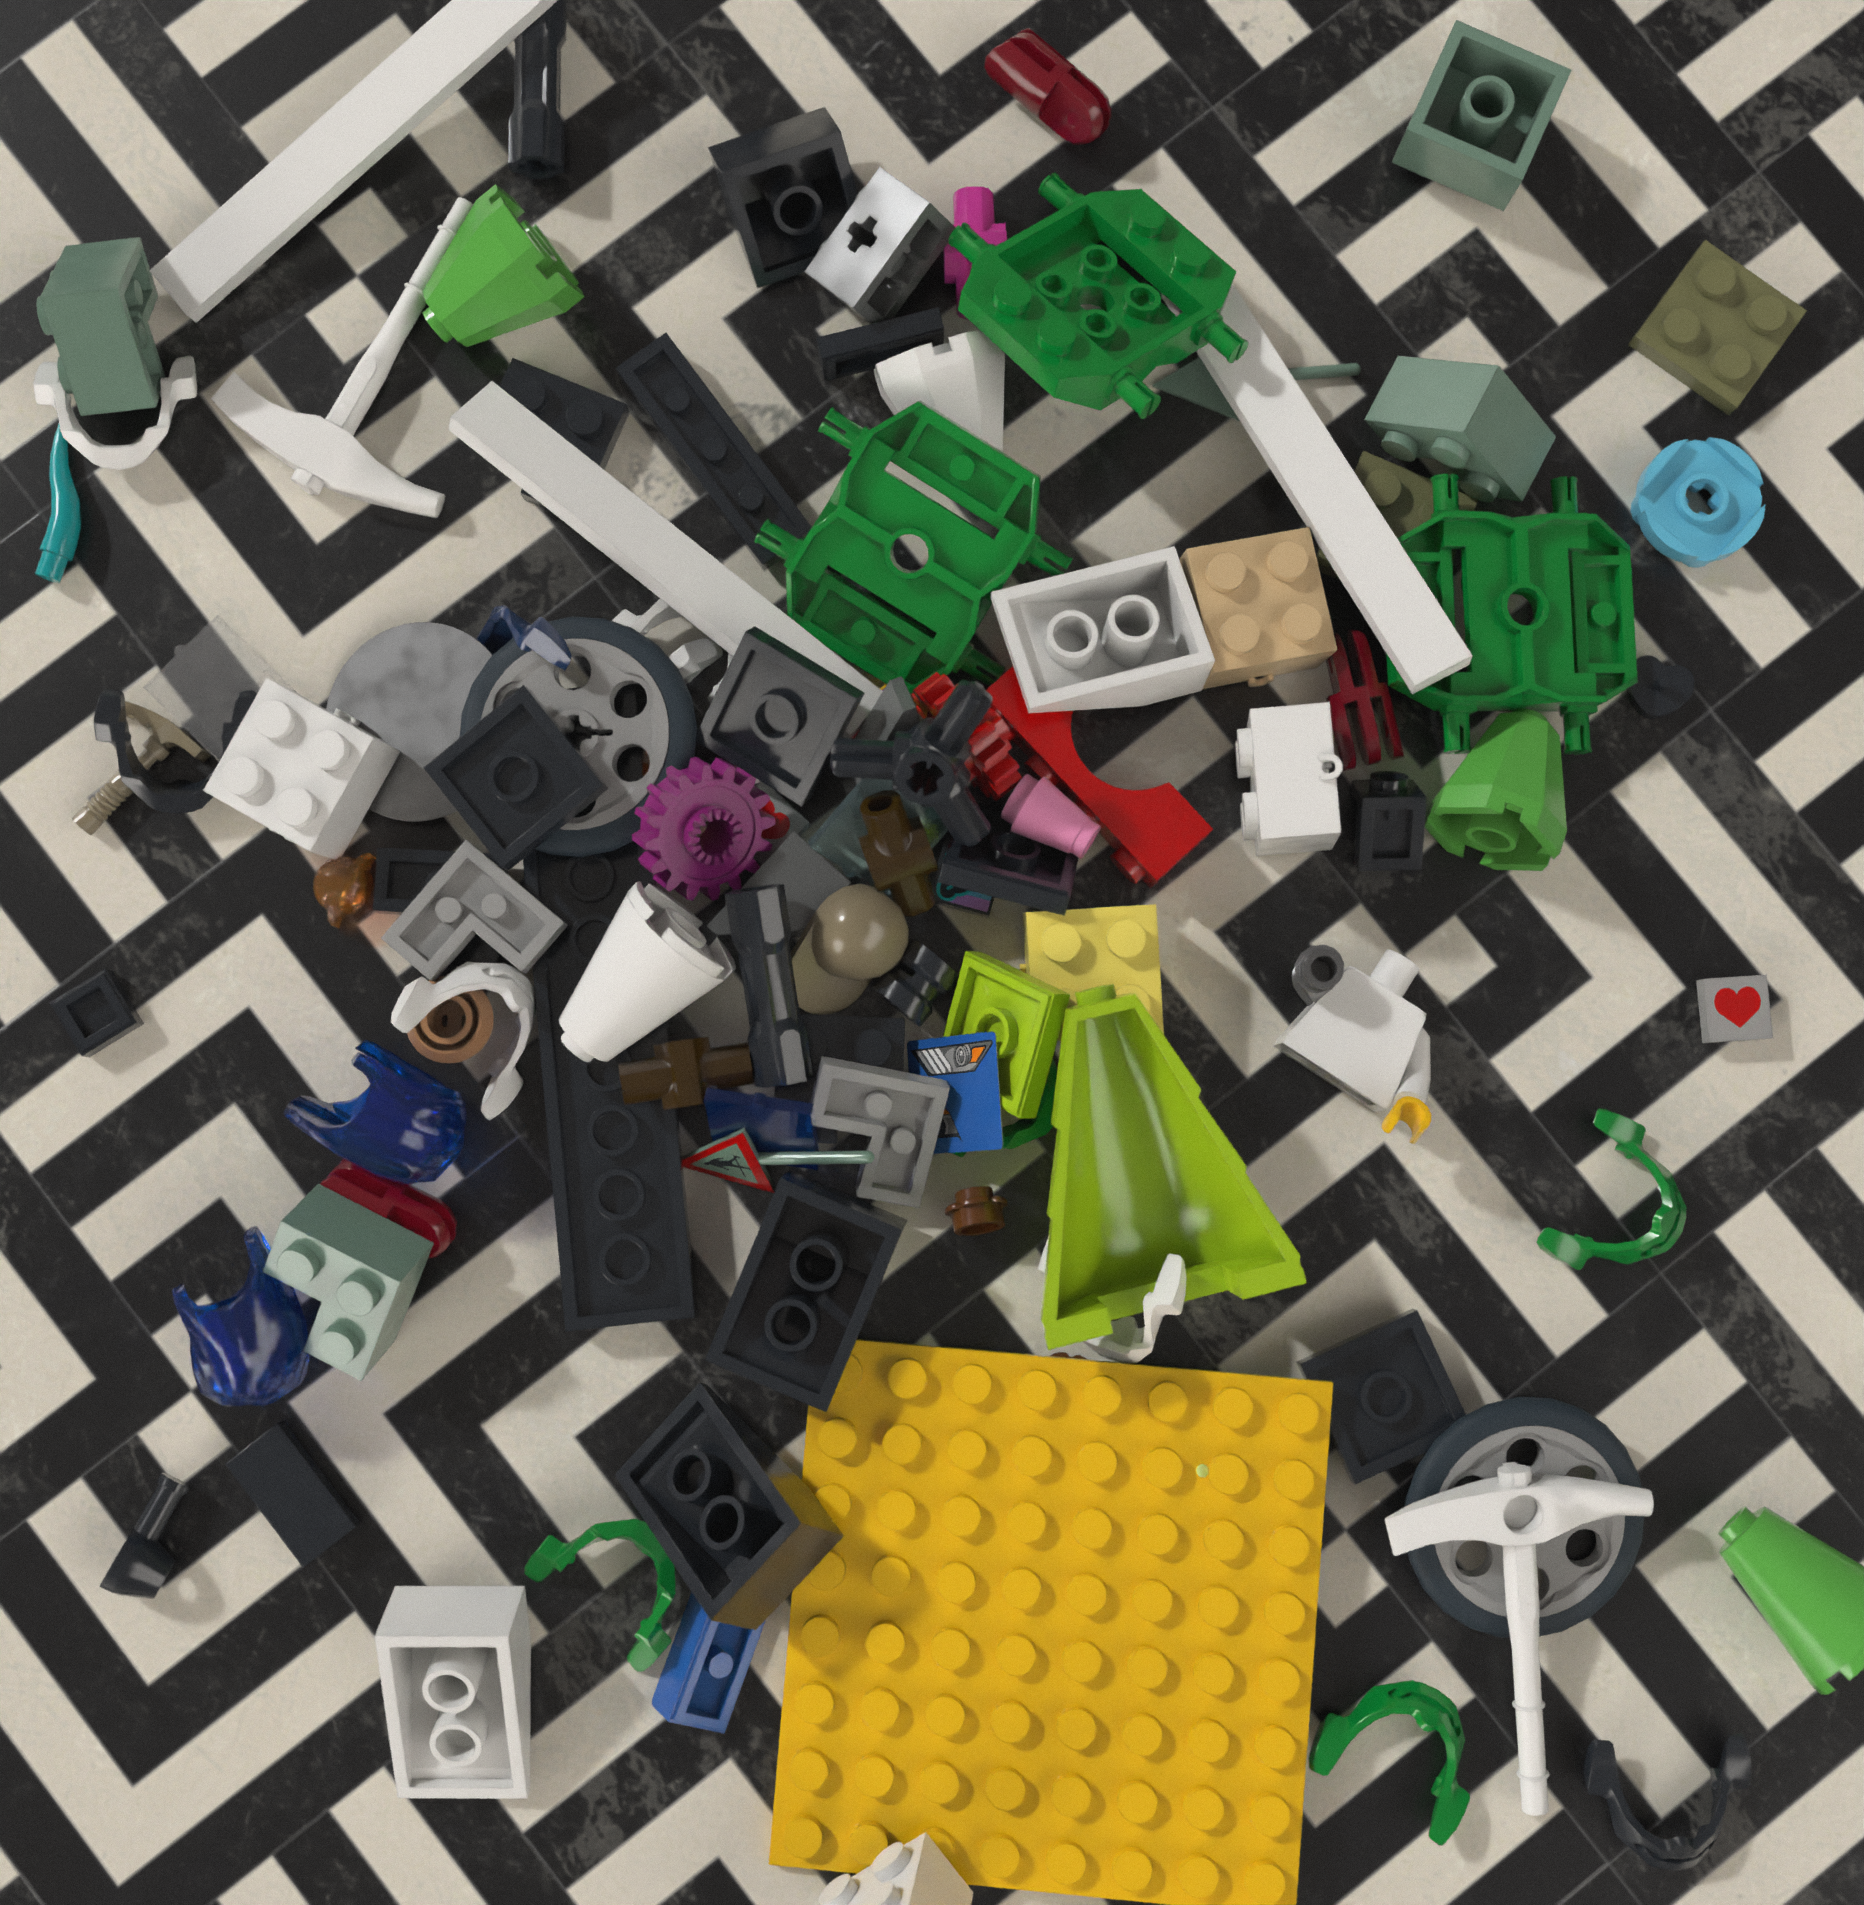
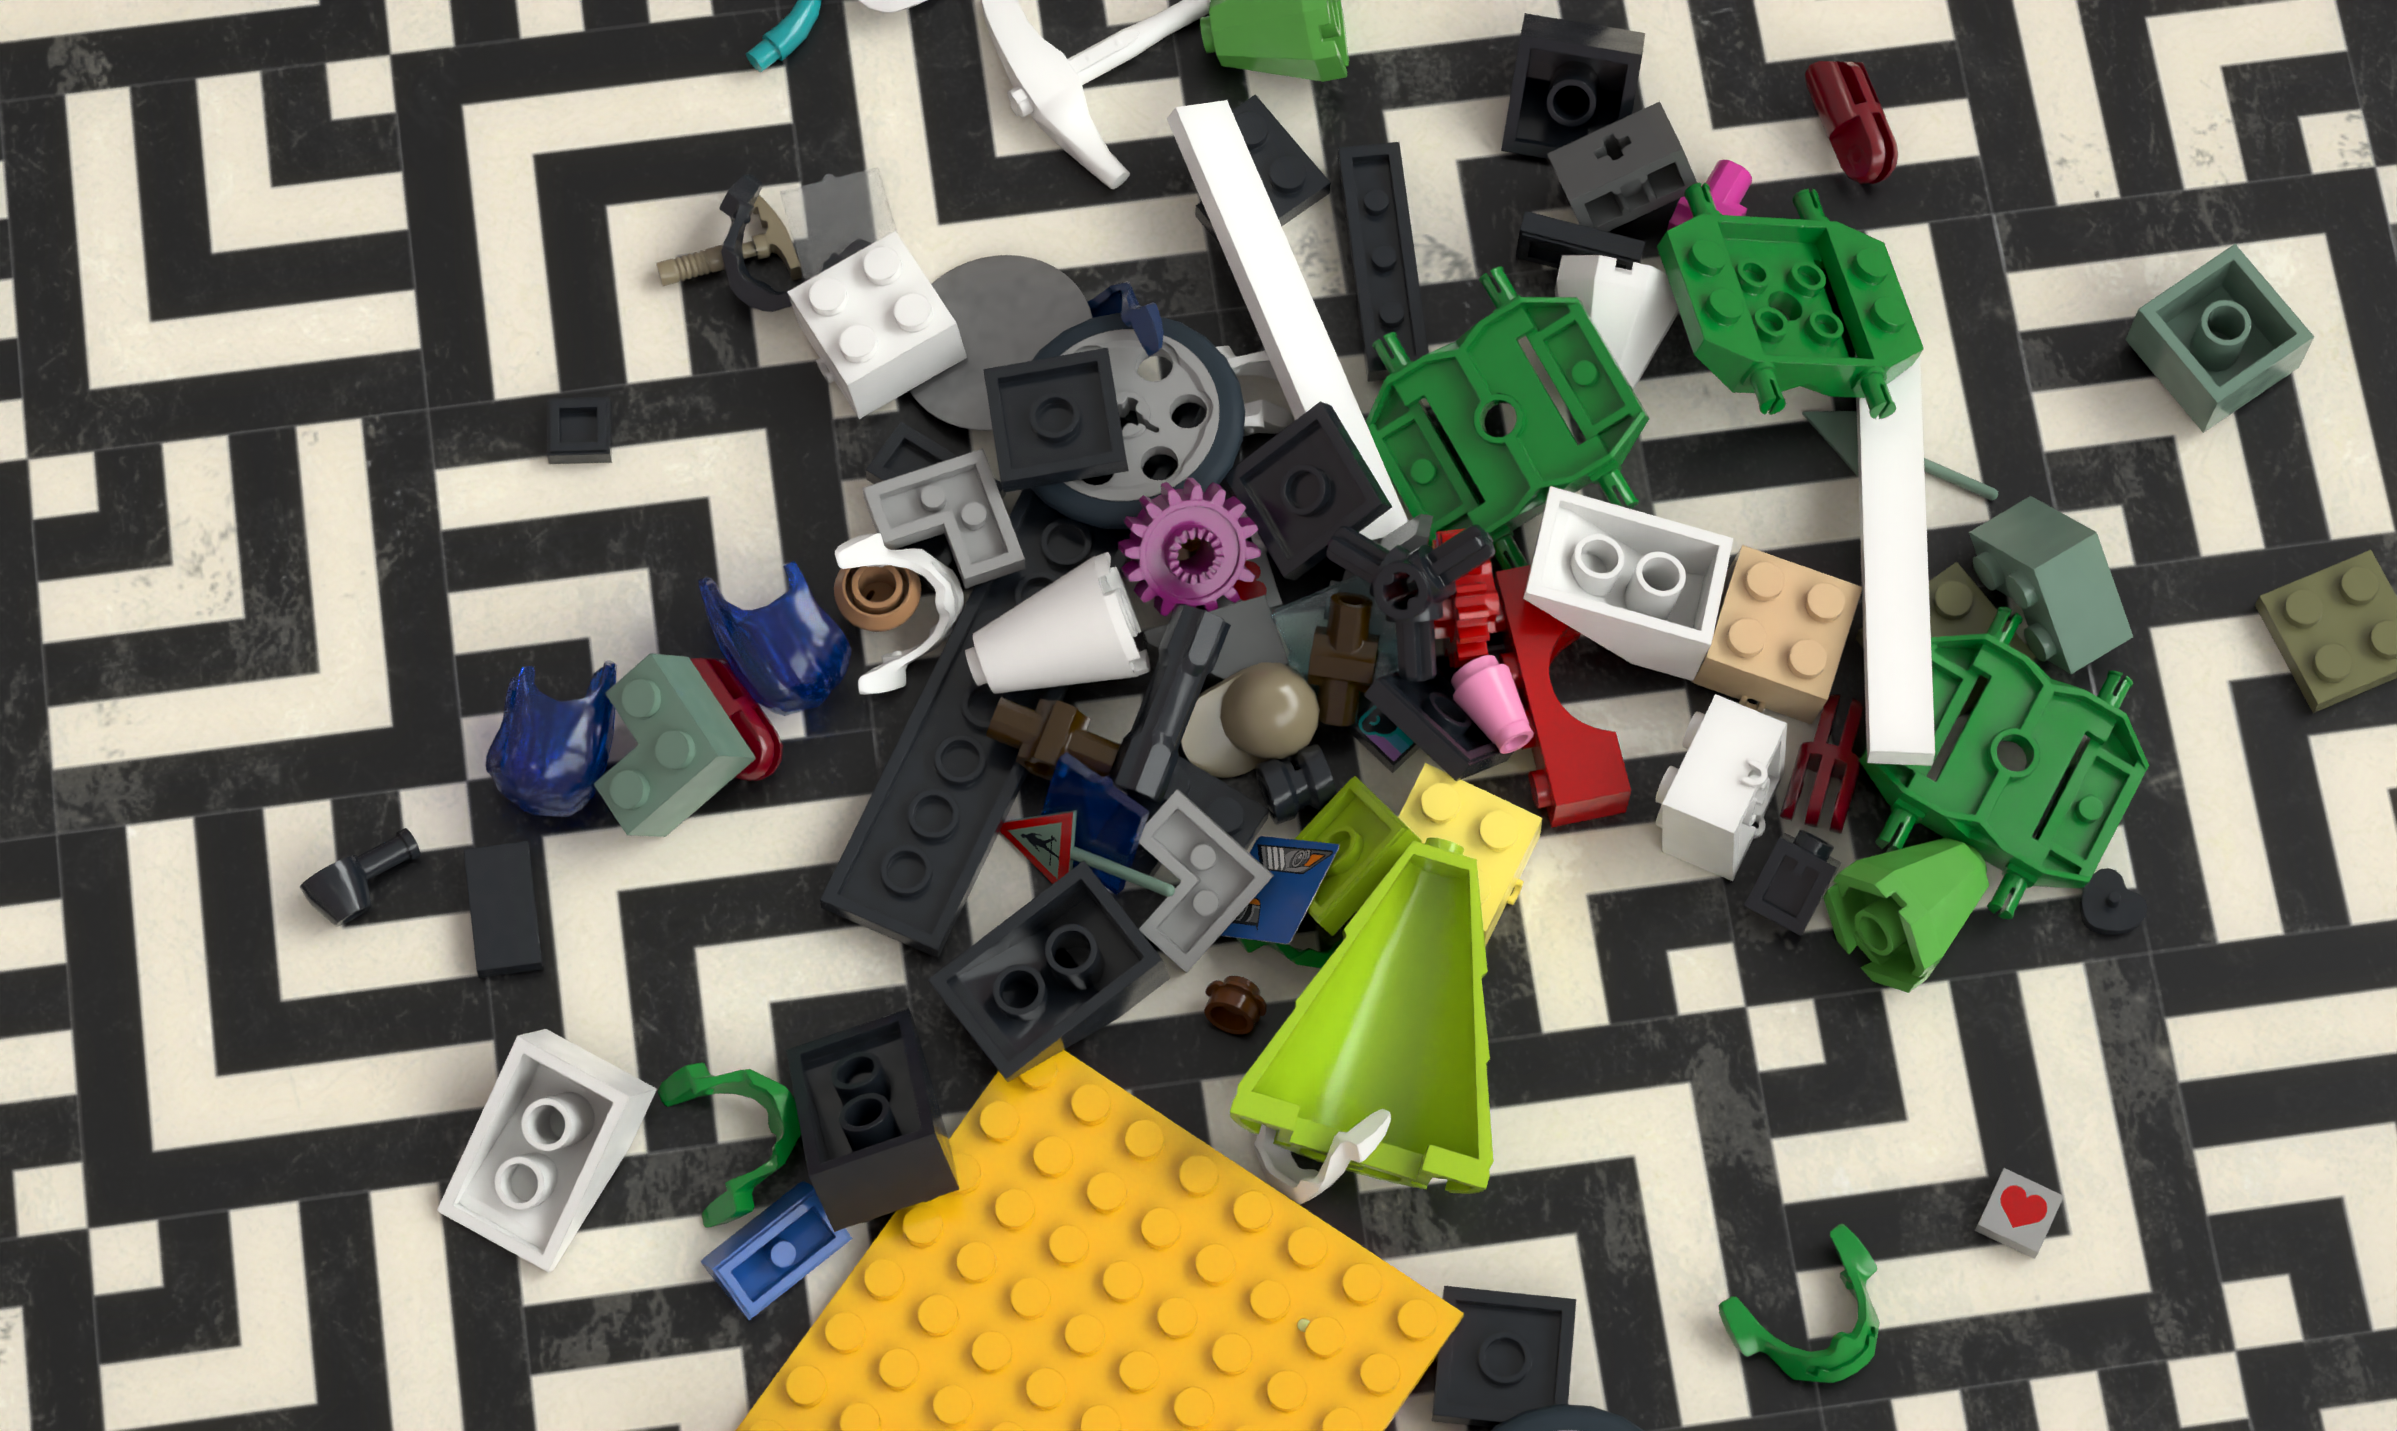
camera: 30 degrees right, 15 degrees down
clear orange piece [313,853,376,928] -> none
white torso [1273,945,1431,1144] -> none
medium azure plate [1631,437,1765,568] -> none

